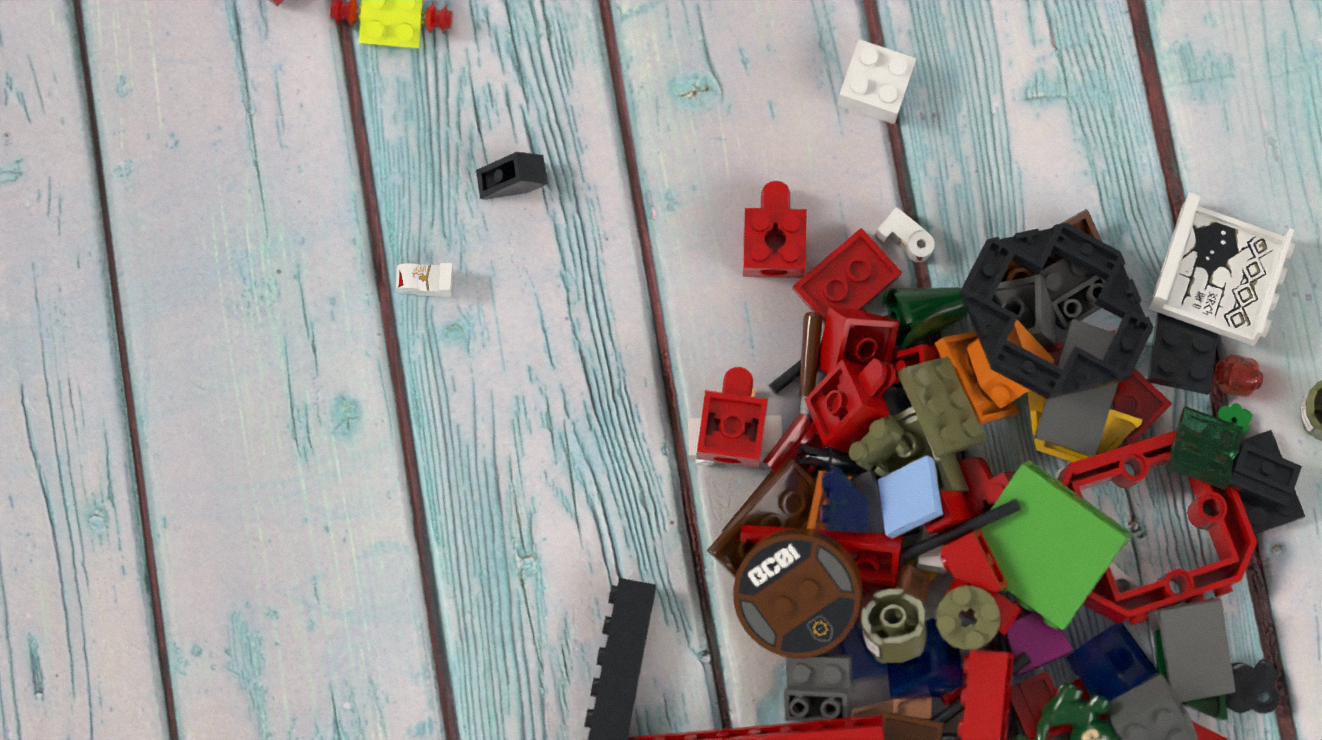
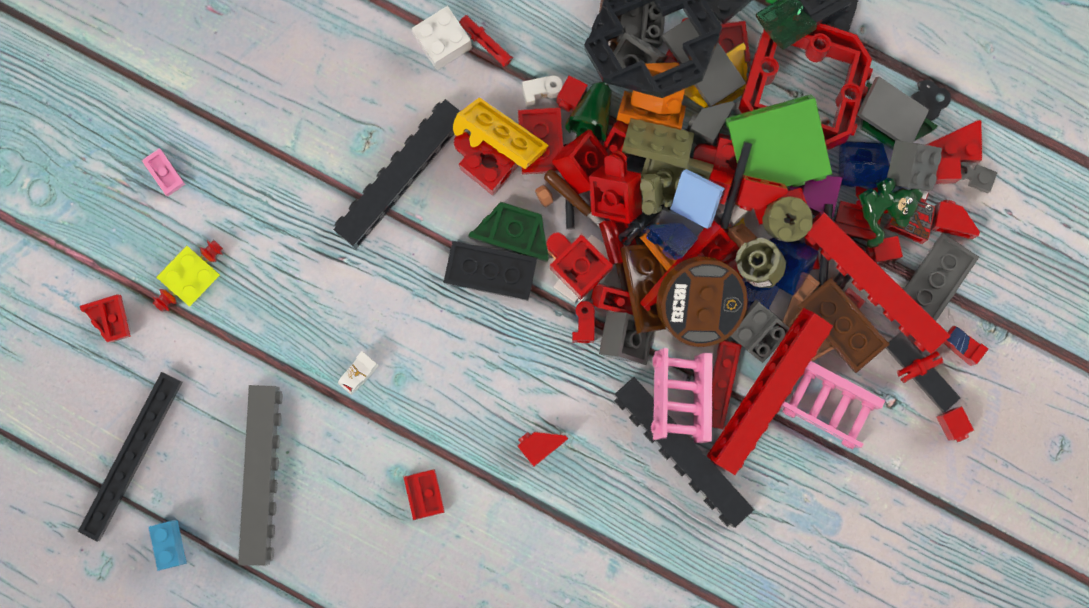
camera: 50 degrees left, 5 degrees up
black slope [476,152,548,200] -> none
none -> black plate [77,372,183,542]
none -> dark azure brick [148,520,187,571]
none -> dark grey brick [238,385,283,566]
none -> black brick [333,99,460,249]
none -> red plate [403,469,445,520]
none -> black plate [443,241,537,301]
none -> yellow hinge [453,97,549,169]
none -> red pin [459,15,513,67]
none -> dark green wing [468,202,549,262]
none -> red slope [517,432,568,467]
none -> nougat tile [535,185,553,208]
none -> red brick [557,75,588,112]
none -> red leg [572,301,595,343]
none -> red slope [590,283,633,315]
none -> dark grey slope [599,312,653,365]
none -> bright pink fence [651,348,712,444]
none -> dark grey slope [686,101,735,145]
none -> red tile [712,340,742,430]

